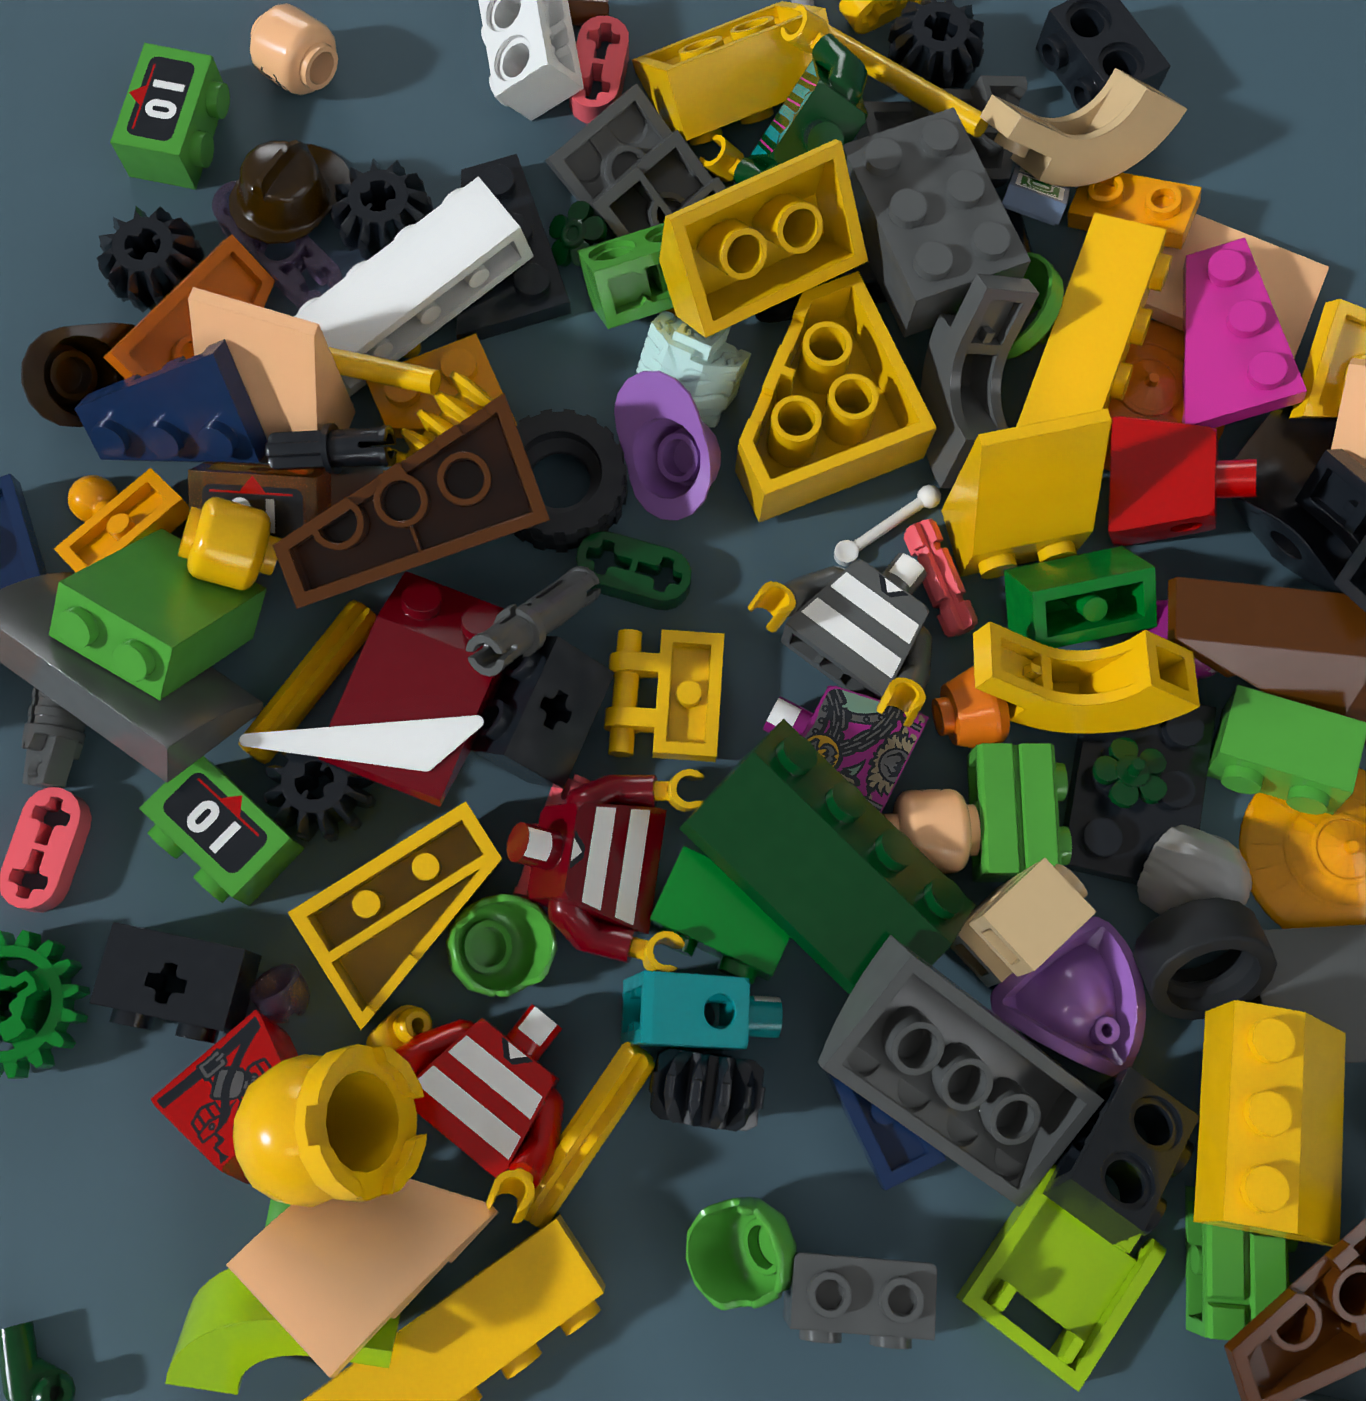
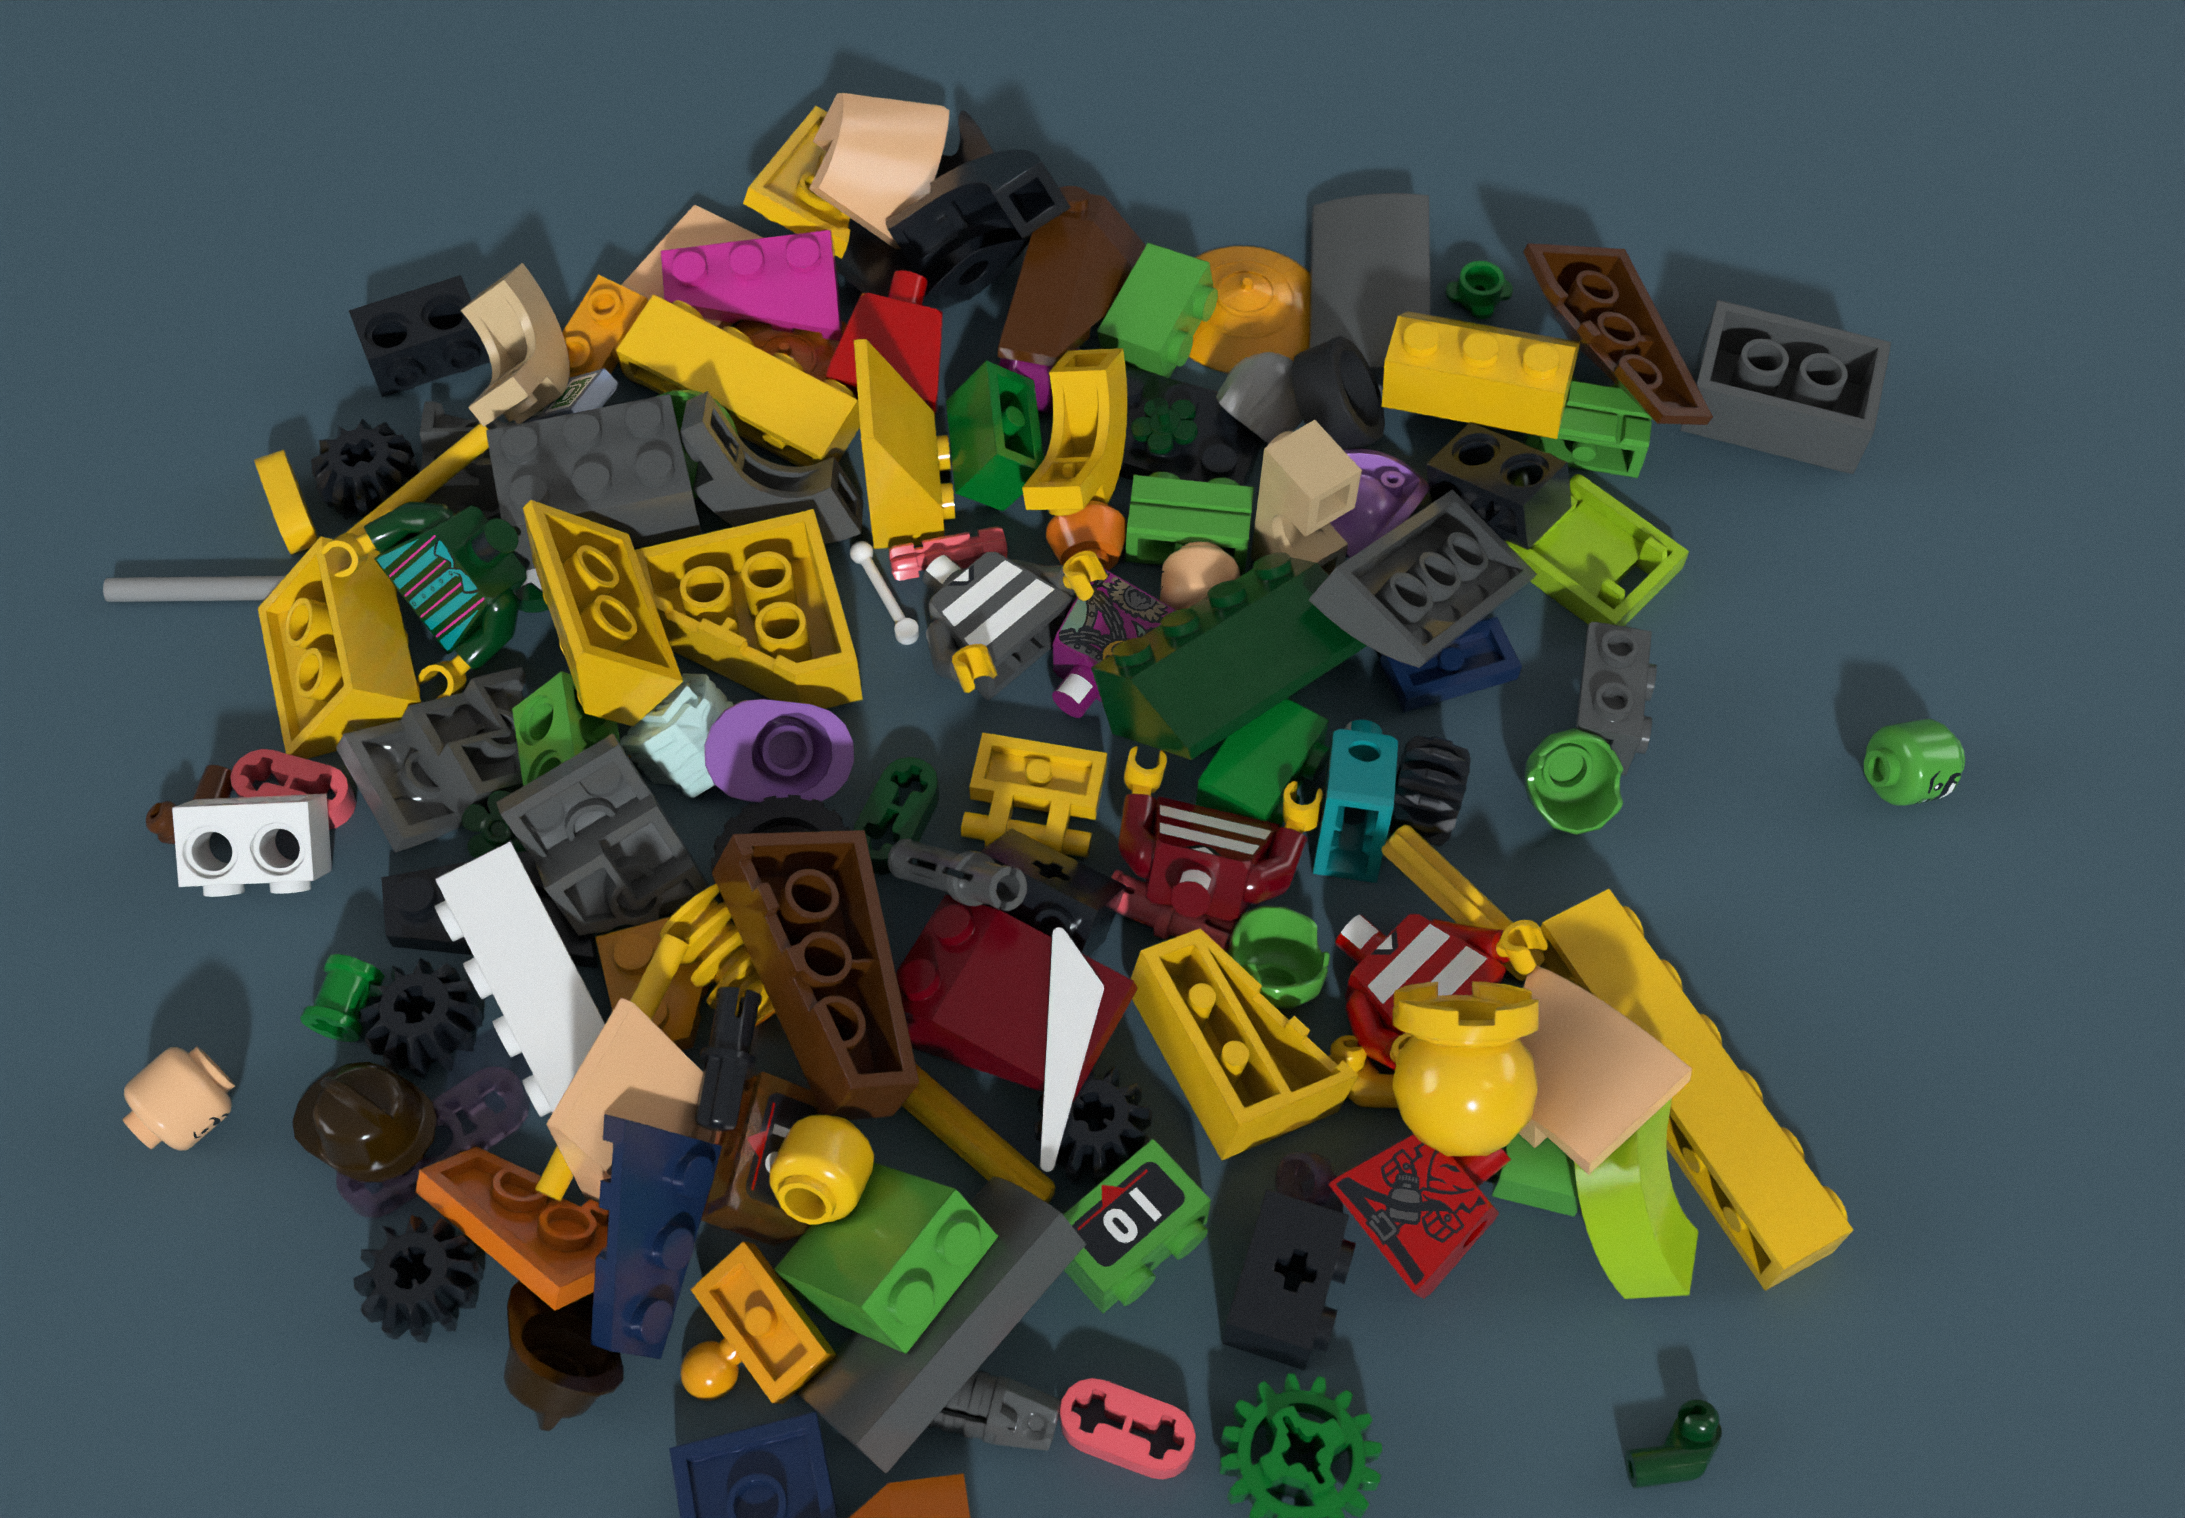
camera: 80 degrees left, 15 degrees down
bright green brick [110,43,230,190] -> none
none -> green bush [300,954,385,1042]
none -> dark grey slope [496,734,720,936]

